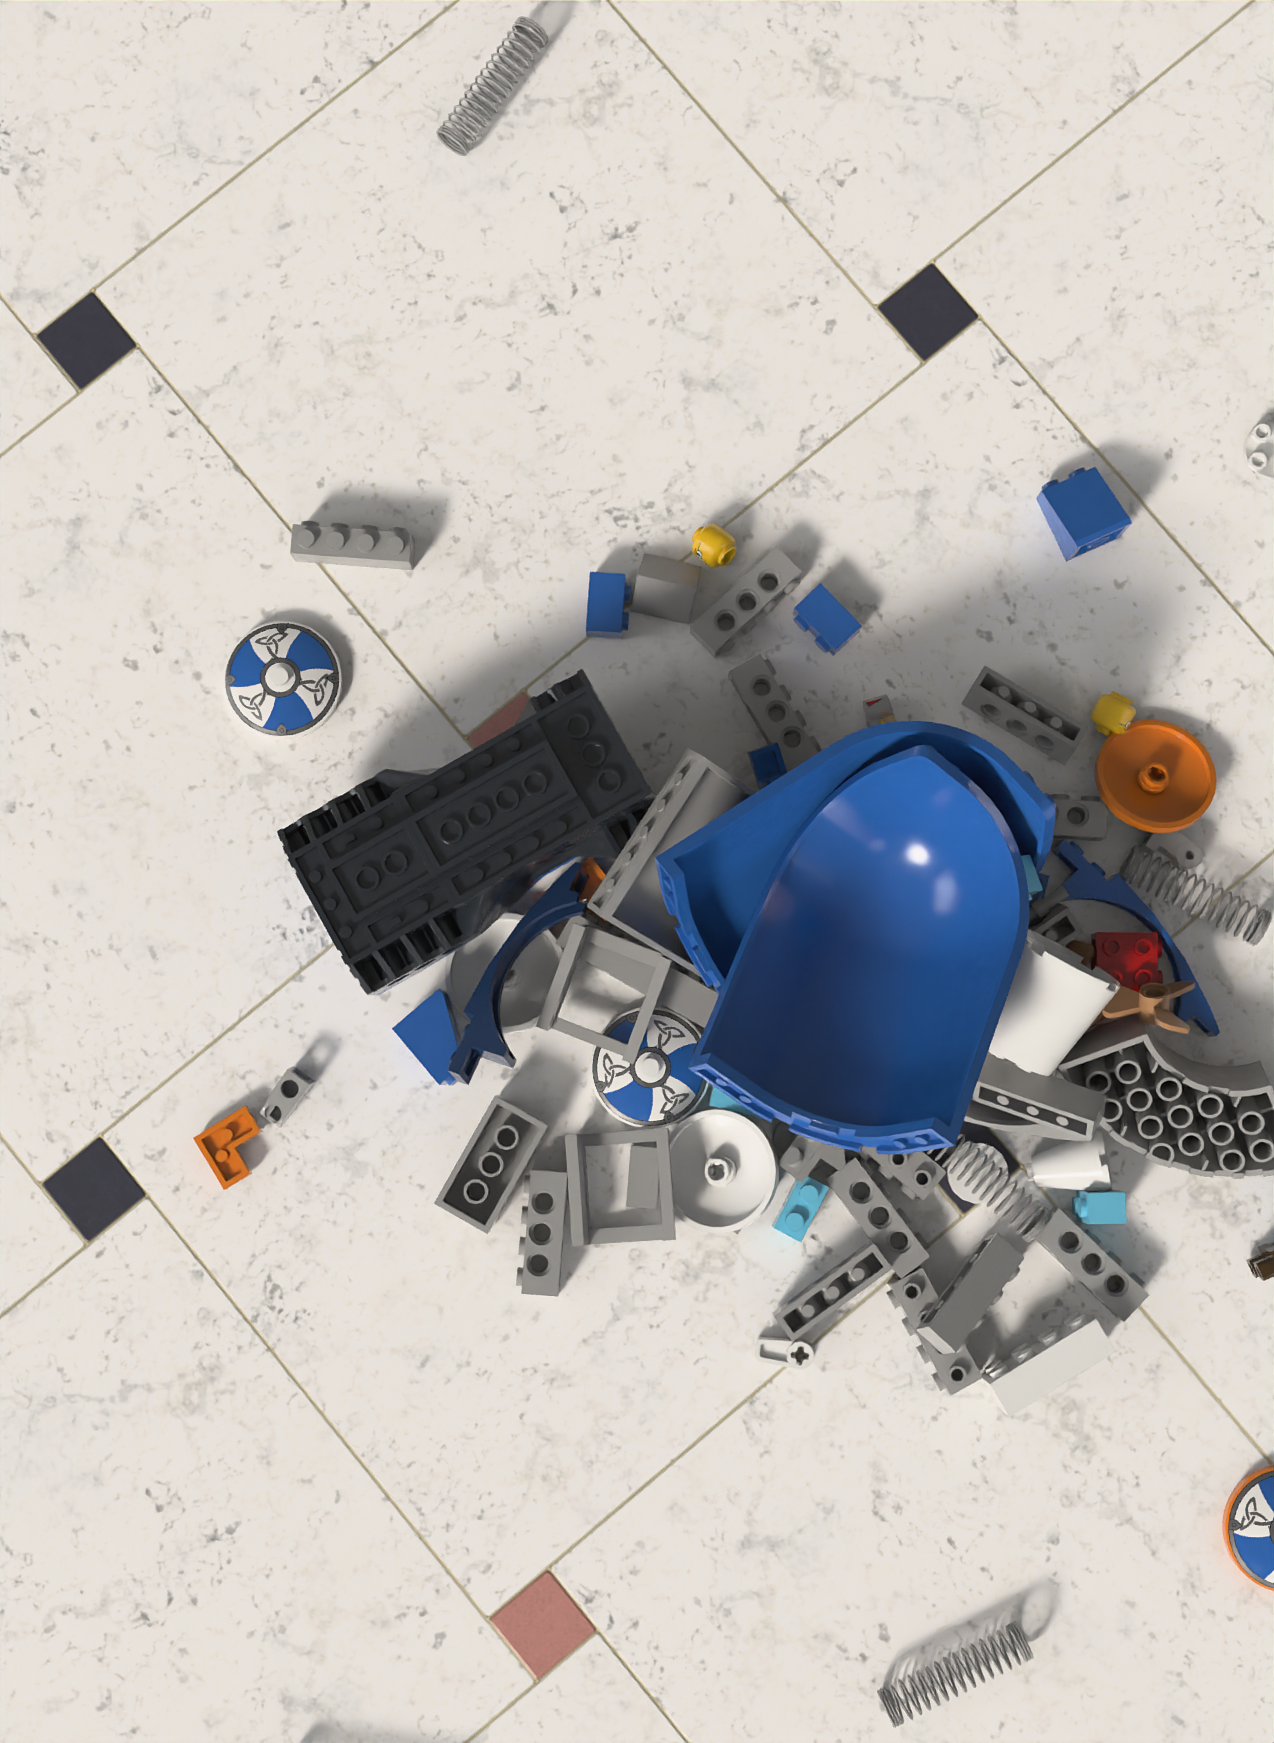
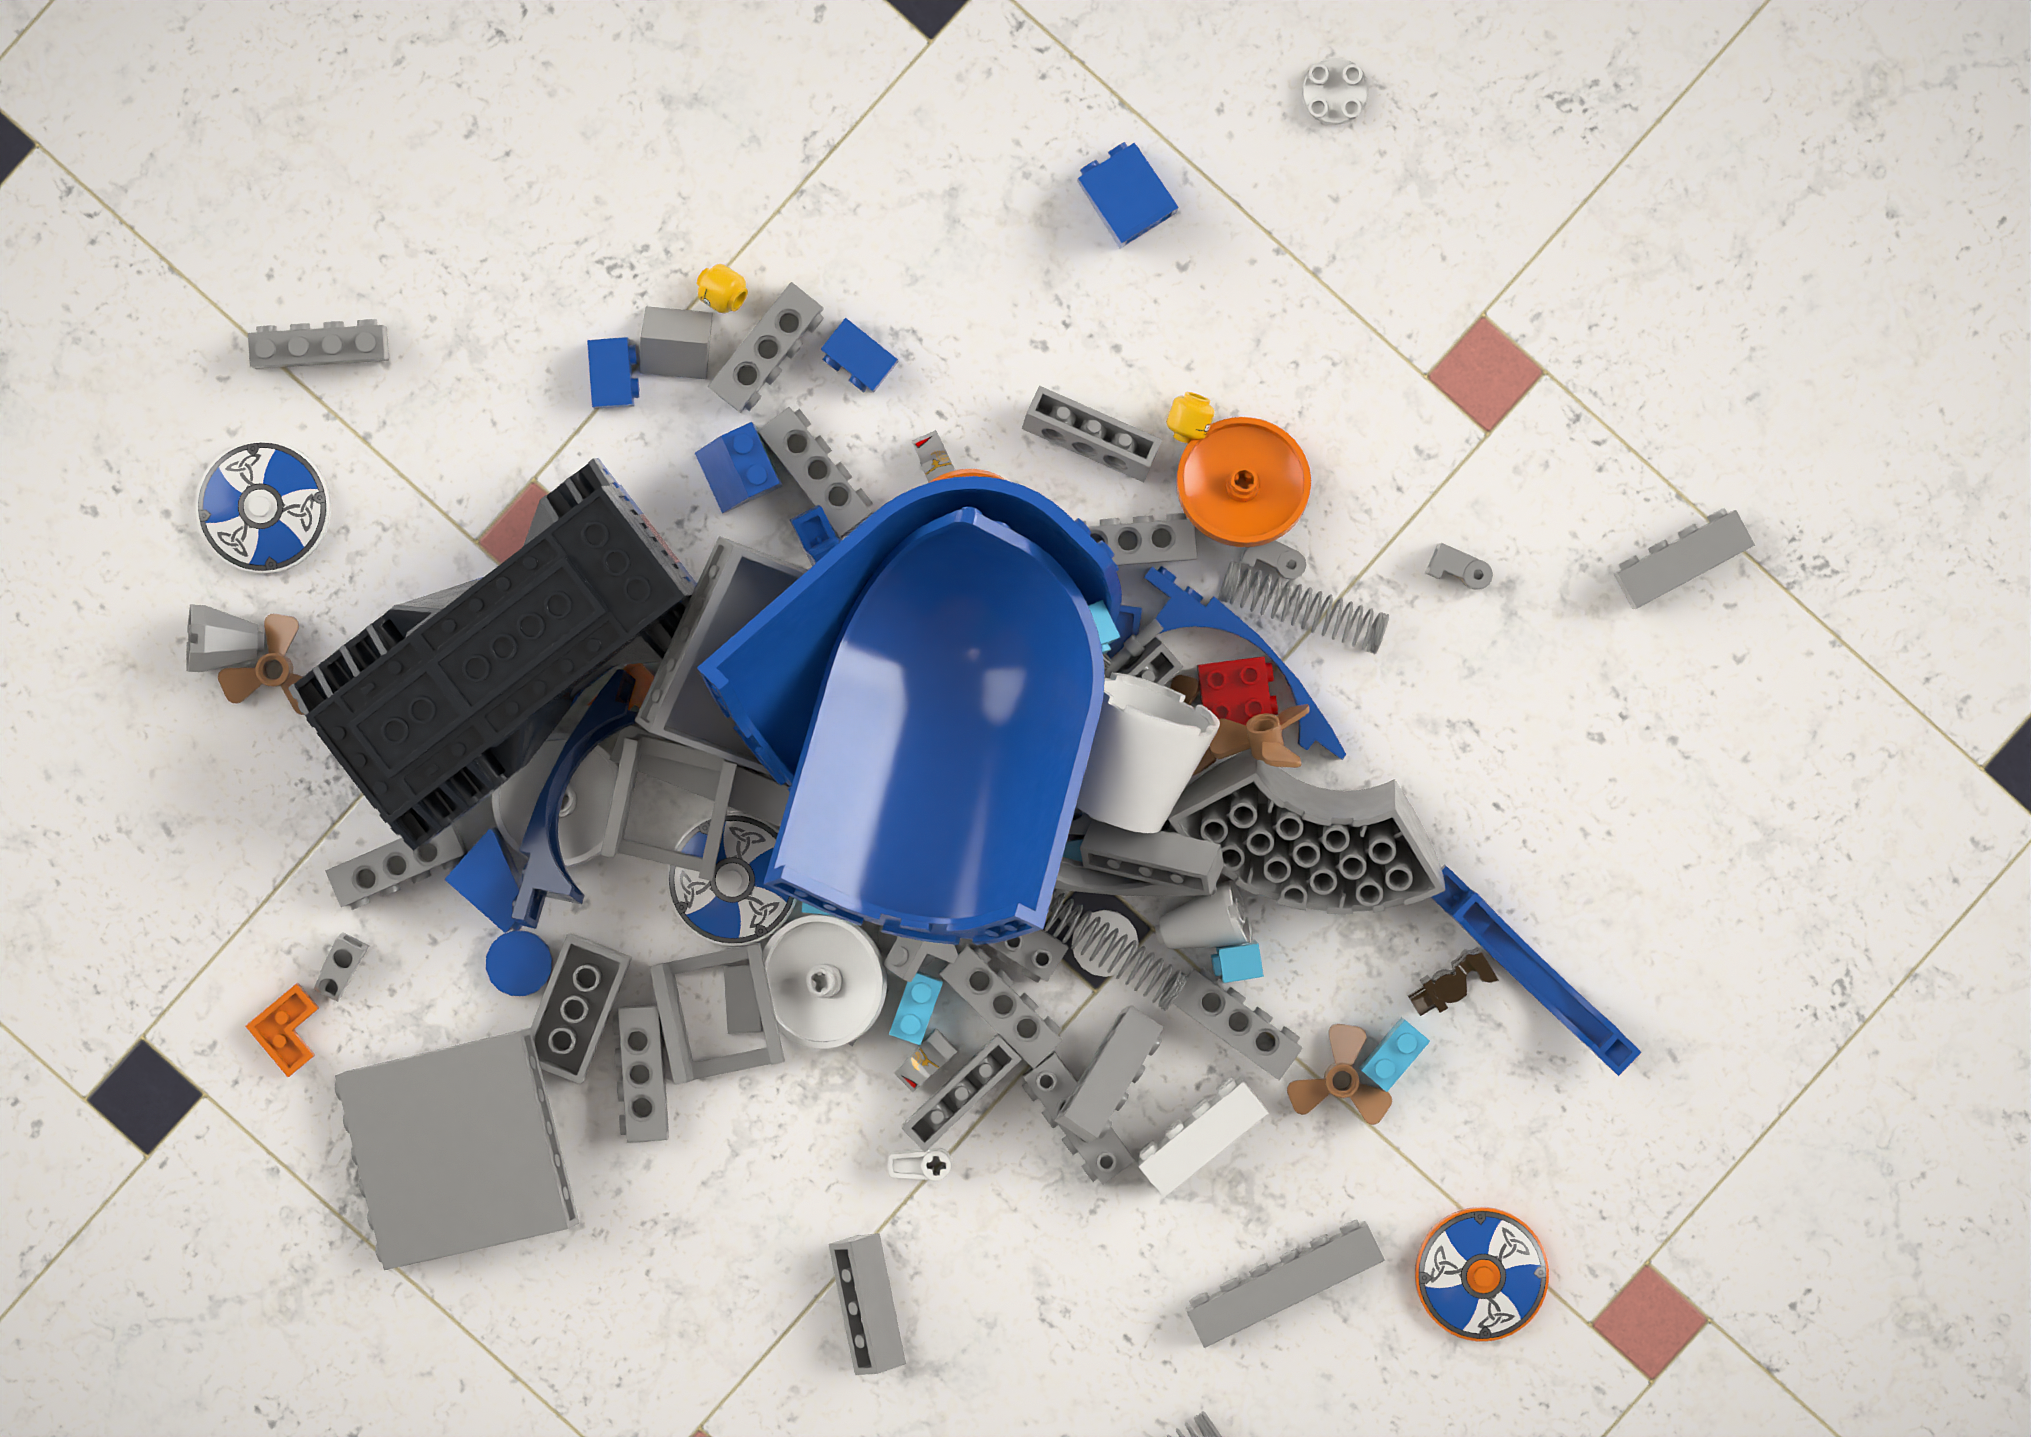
camera: 10 degrees left, 5 degrees up
none -> light grey cone [186,604,264,672]
none -> medium nougat piece [218,614,304,715]
none -> light grey brick [325,823,467,910]
none -> light grey panel [335,1028,579,1270]
none -> blue tile [486,930,553,996]
none -> blue slope [695,422,783,514]
none -> light grey brick [828,1233,906,1375]
none -> light grey leg [894,1028,957,1092]
none -> light grey brick [1186,1219,1385,1348]
none -> medium nougat piece [1287,1024,1392,1125]
none -> medium azure brick [1359,1017,1430,1092]

